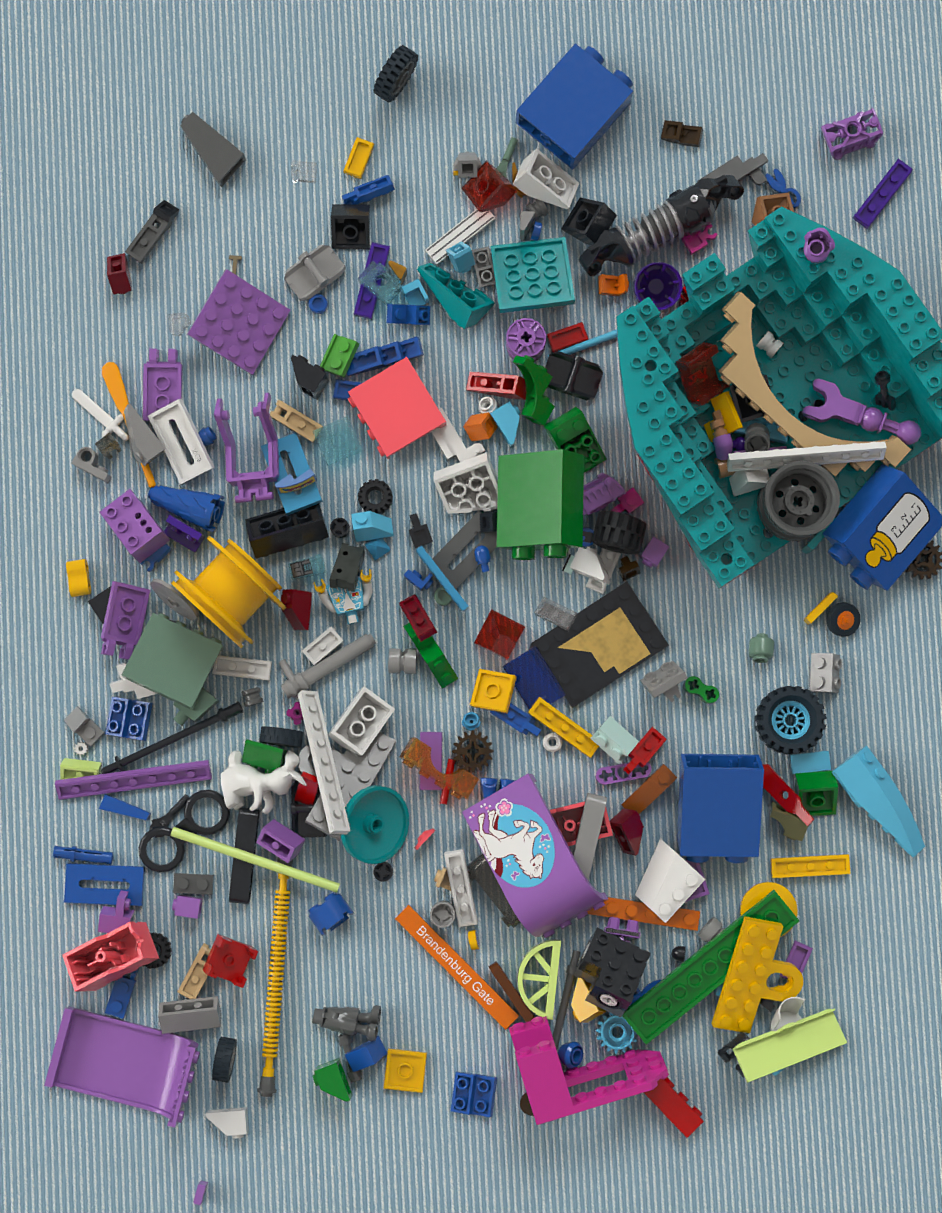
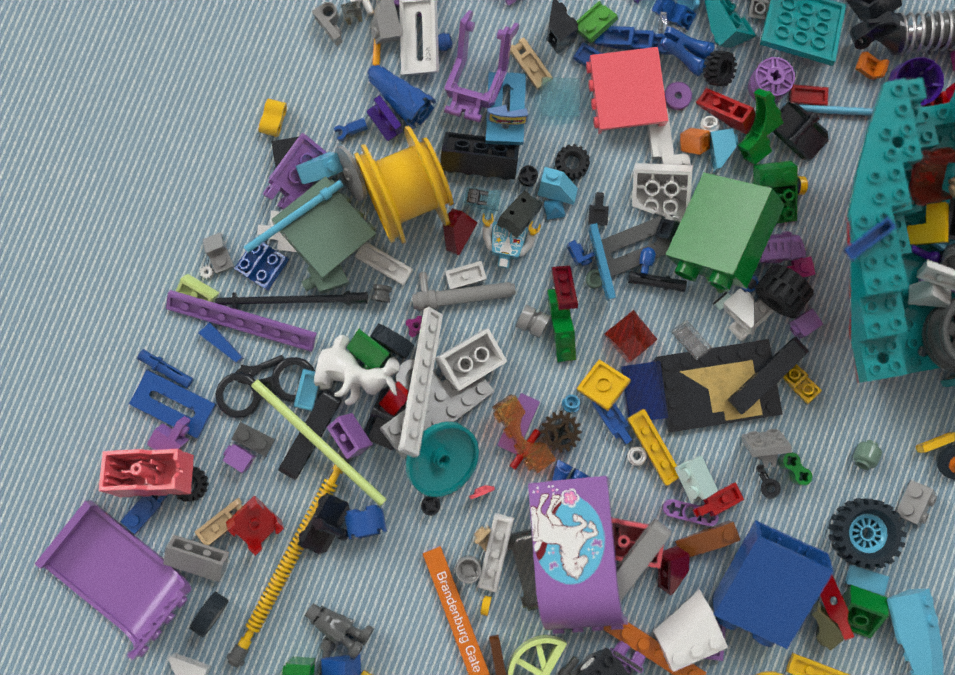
camera: 15 degrees right, 0 degrees up
medium lavender piece [99,489,170,563] -> none
dark brown tile [619,556,641,581] -> none
piece [710,410,736,478] -> none
none -> medium azure bar [244,180,344,253]
none -> medium azure tile [293,369,319,411]
none -> medium azure slope [295,152,343,184]
none -> black shield [297,493,350,554]
none -> black pin [628,271,687,292]
none -> clear tile [657,12,685,34]
none -> blue piece [659,26,715,76]
none -> medium lavender piece [664,82,692,110]
none -> black tyre [703,51,737,87]
none -> black beam [728,336,810,415]
none -> black plate [757,464,781,499]
none -> yellow slope [782,364,822,405]
none -> yellow tile [797,176,808,195]
none -> blue piece [843,217,896,261]

